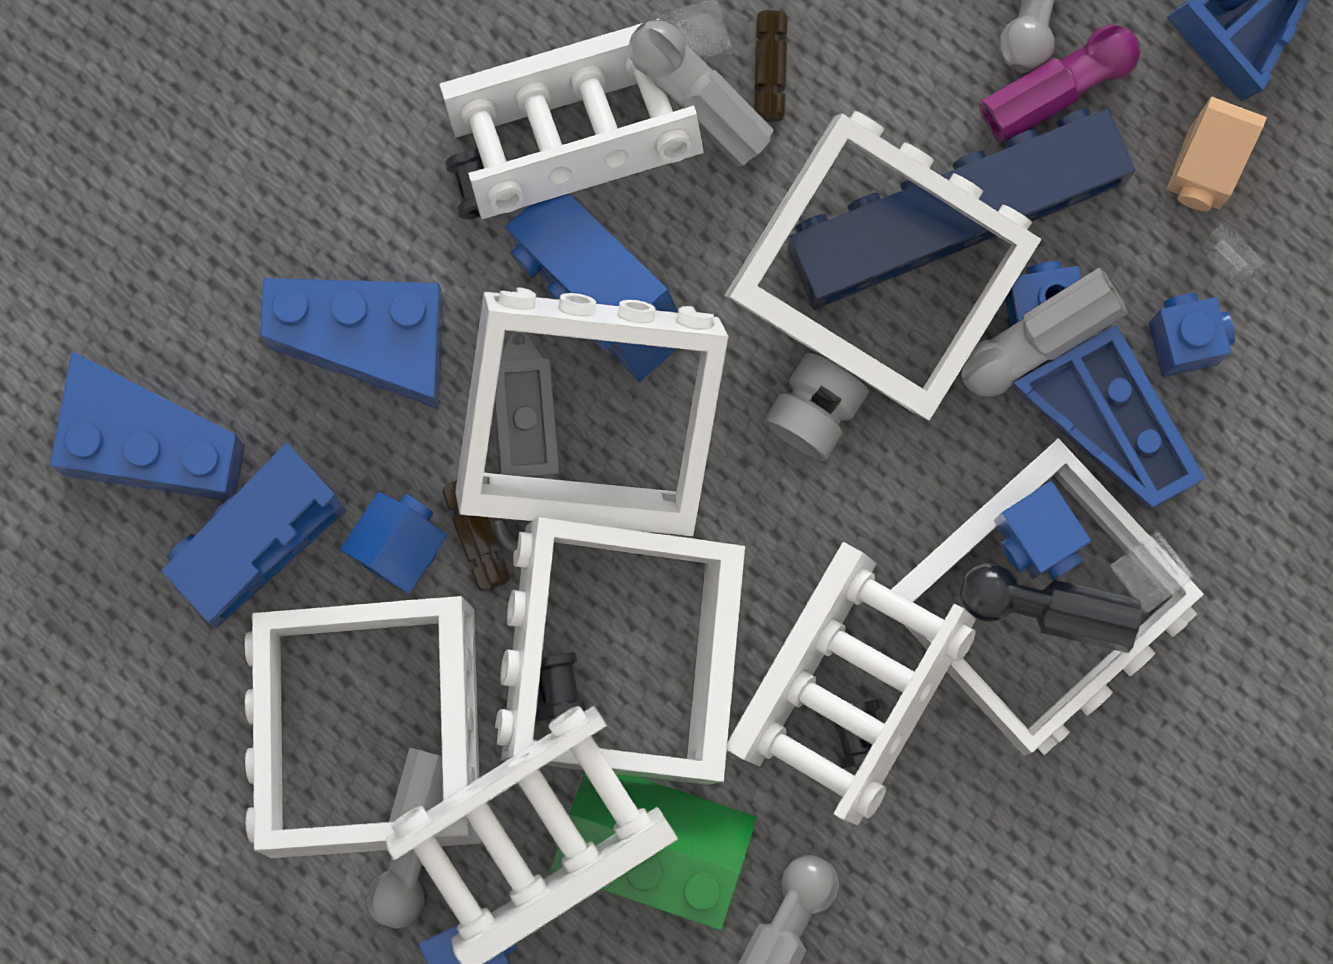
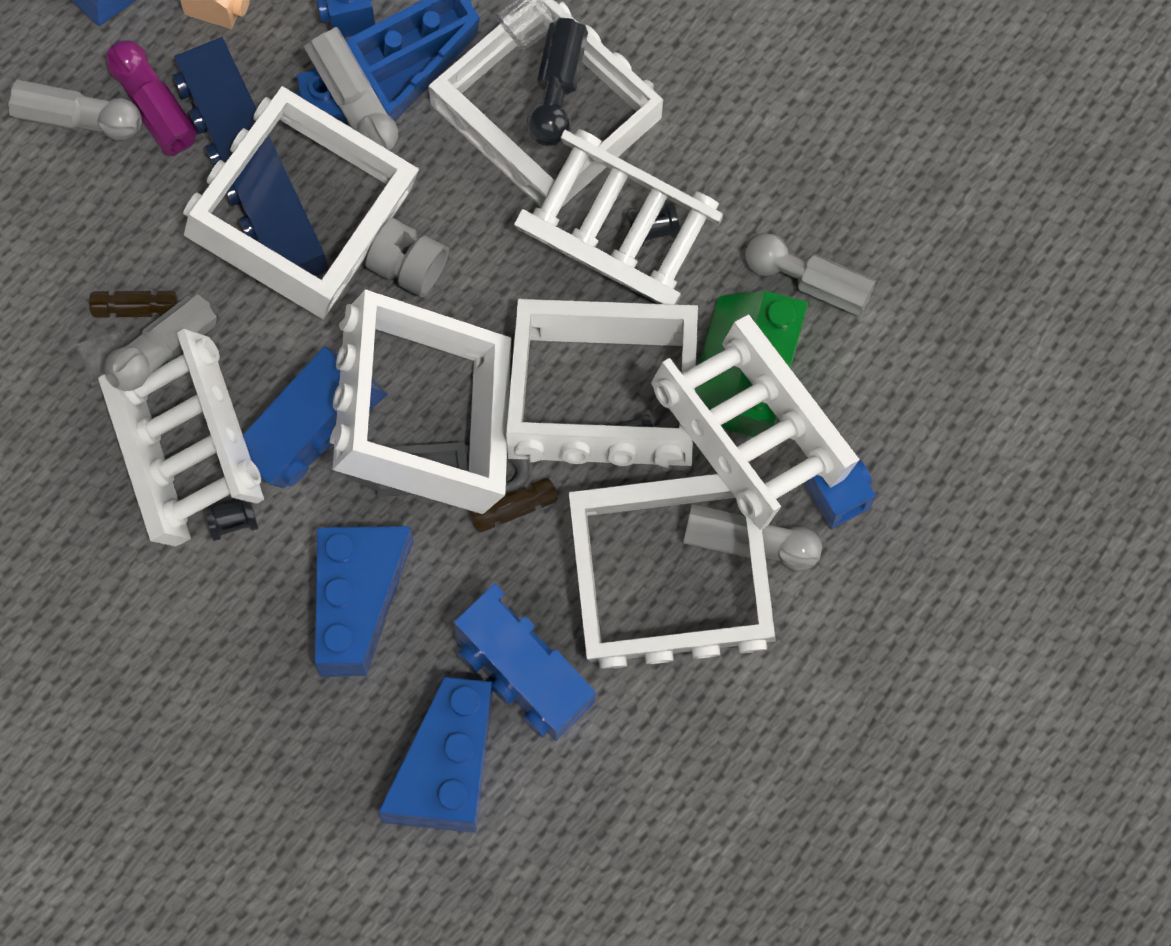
camera: 90 degrees left, 10 degrees down
blue brick [340,491,448,594] -> none
blue brick [994,481,1091,580] -> none

